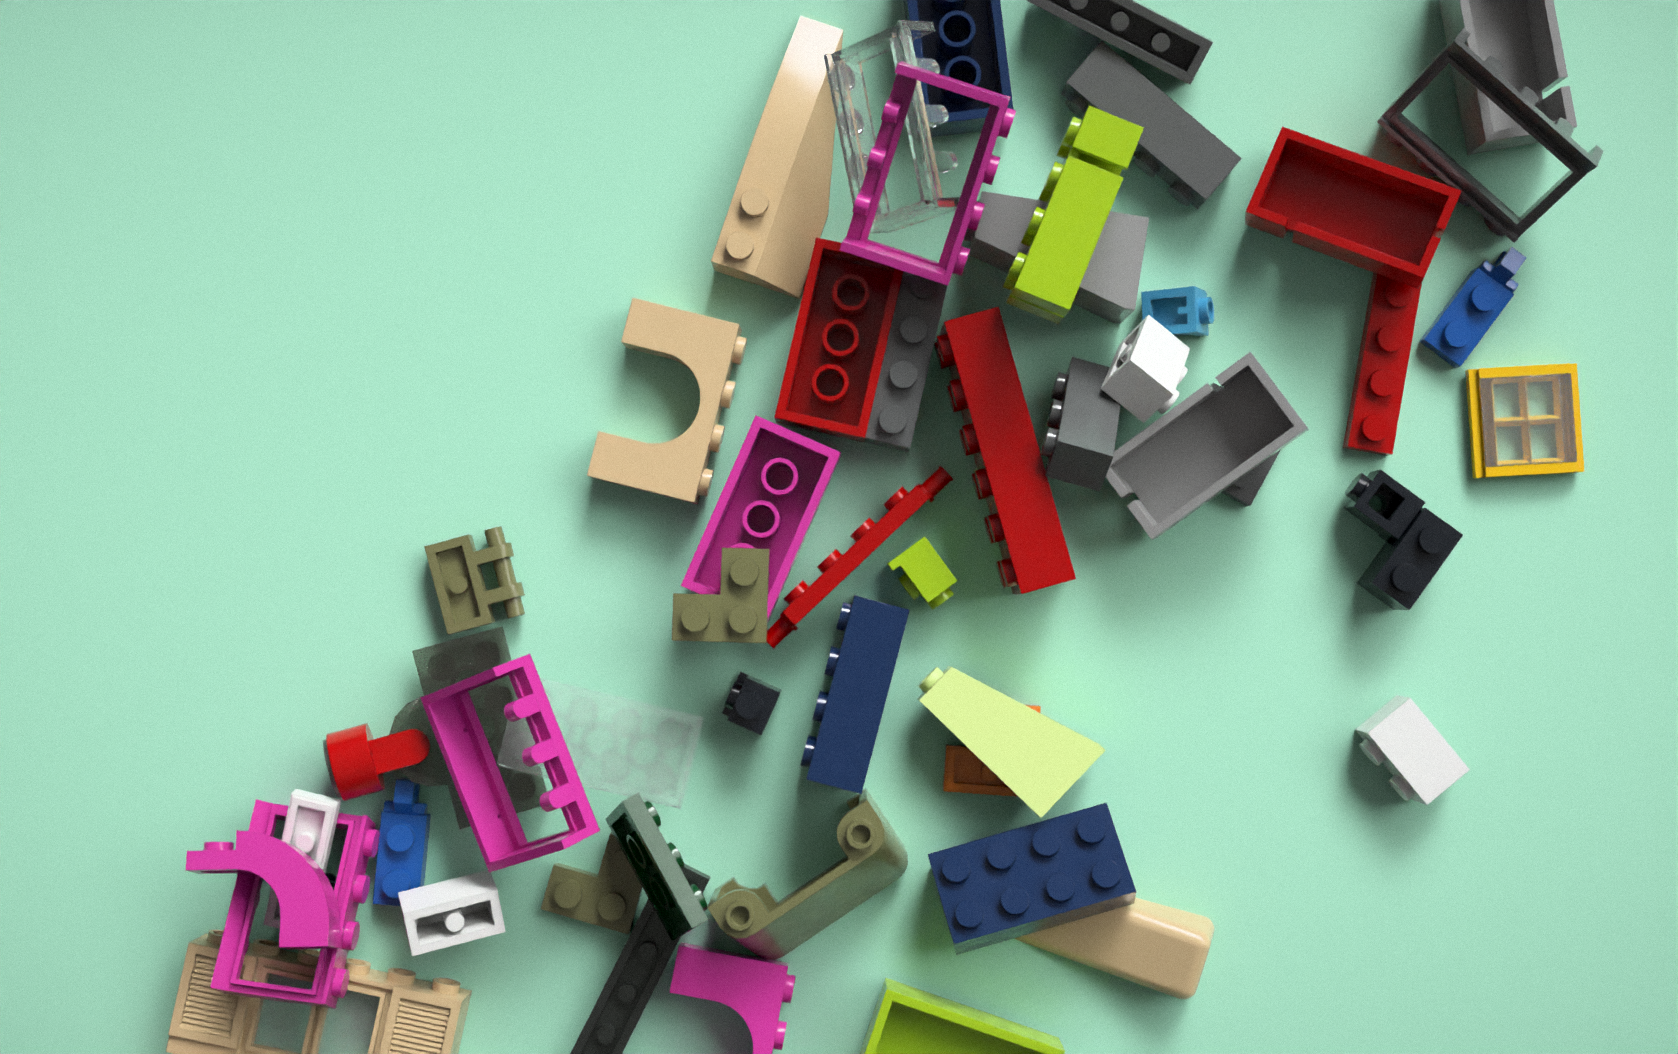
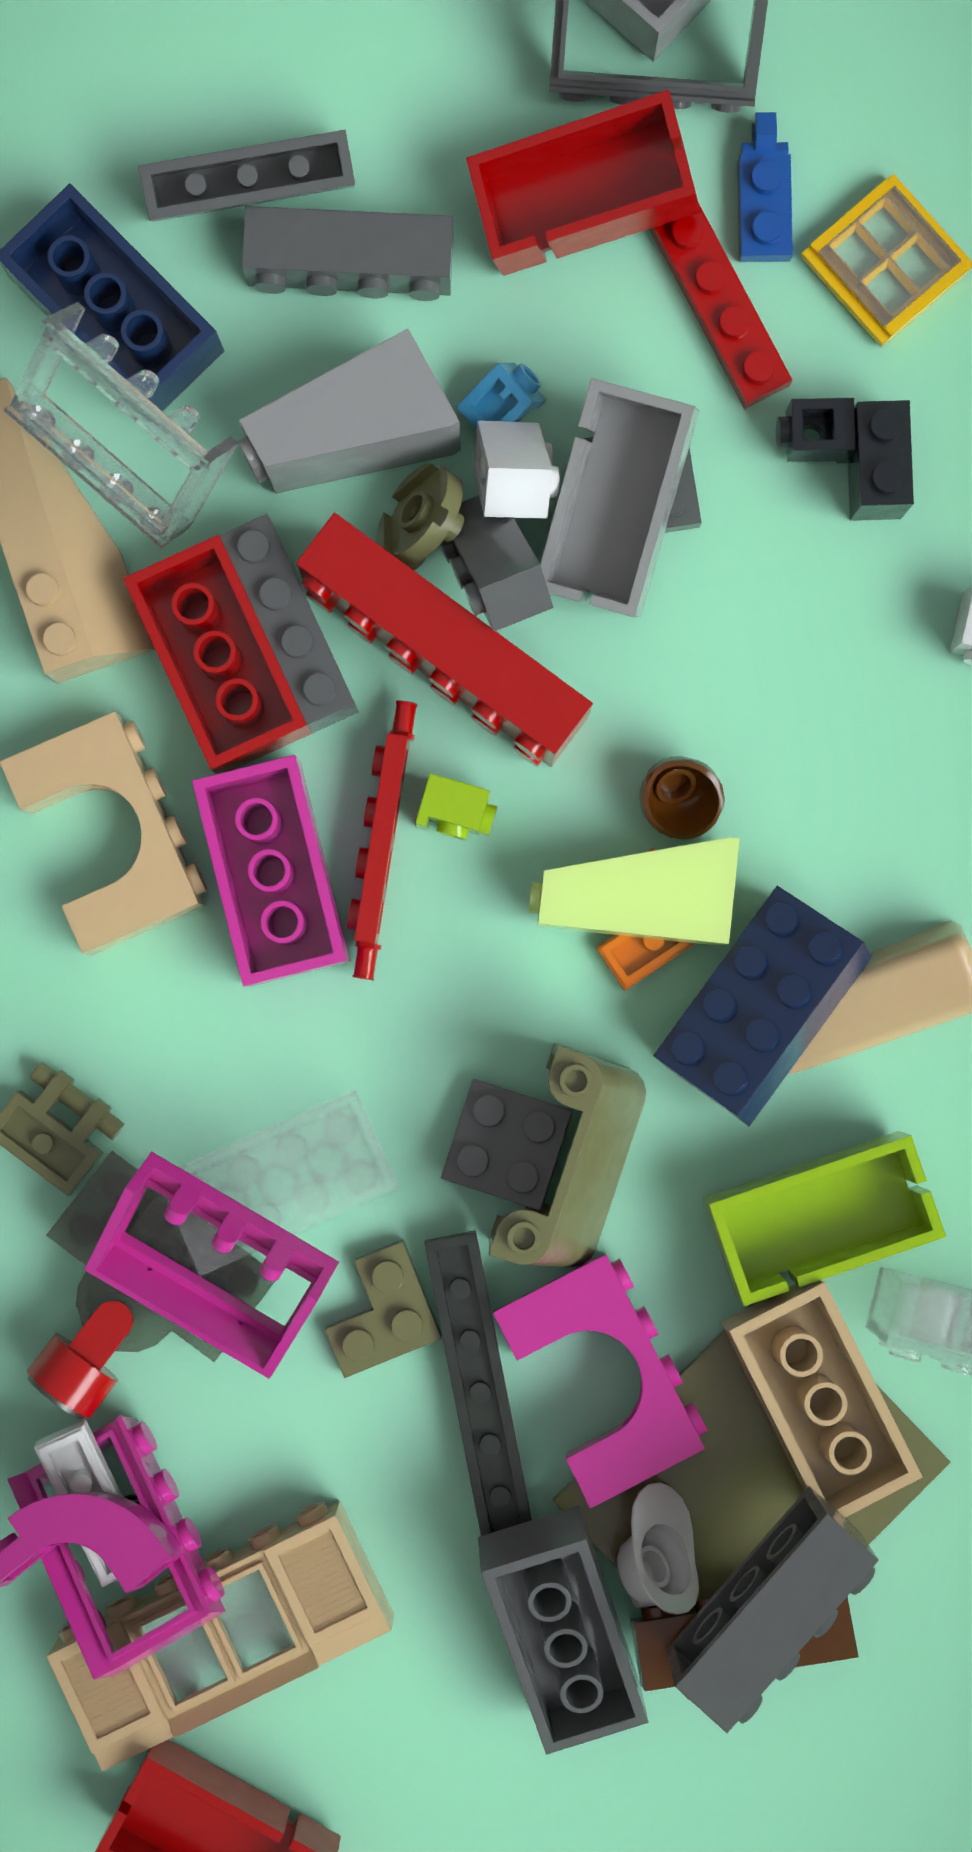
camera: 40 degrees left, 0 degrees up
blue hinge [373,777,431,906] -> none
white brick [398,870,506,956] -> none
dark green plate [605,792,709,941] -> none
olive plate [672,548,770,643] -> none
black brick [722,672,782,735] -> none
dark blue brick [800,595,910,794] -> none
dark pink window [840,61,1016,285] -> none
lime piece [1003,105,1144,324] -> none
none -> olive plate [377,463,464,570]
none -> dark grey plate [441,1079,573,1211]
none -> reddish brown piece [639,756,725,840]

